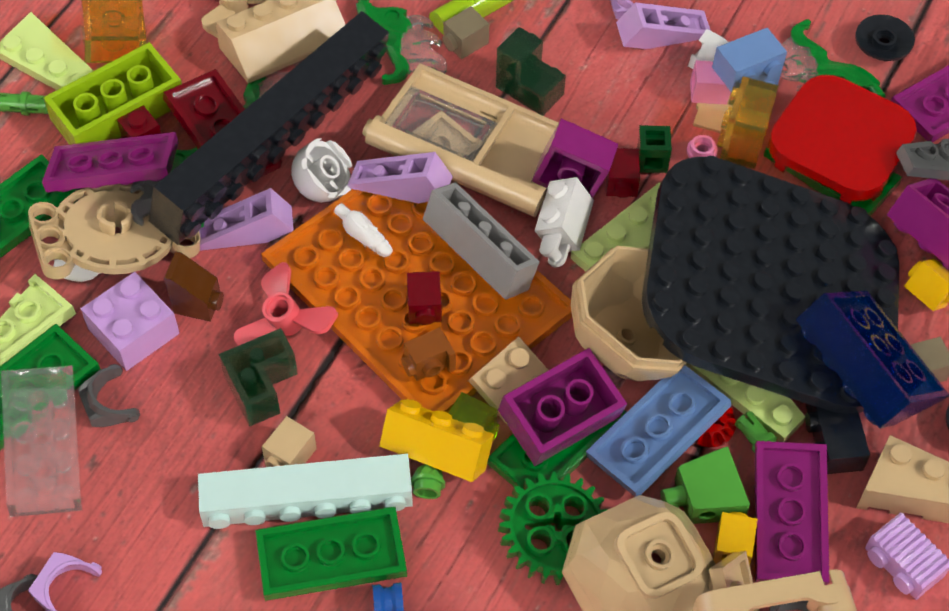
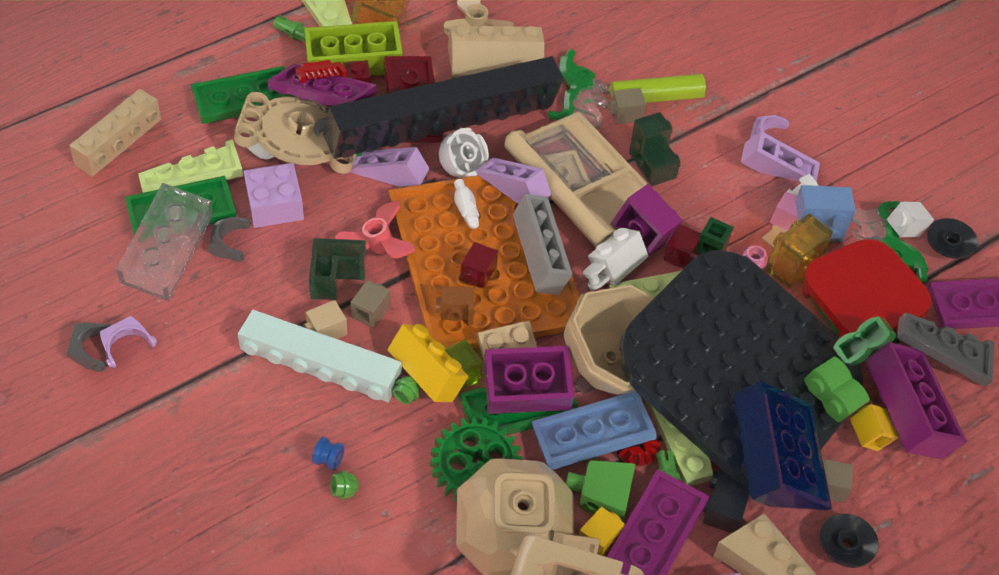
camera: 25 degrees right, 5 degrees down
reddish brown slope [164,251,224,322] -> none
green plate [255,507,407,601] -> none
none -> red piece [296,60,347,83]
none -> dark tan brick [350,280,390,328]
none -> bright green brick [804,356,870,423]
none -> green brick [833,317,896,365]
none -> white brick [887,202,934,237]

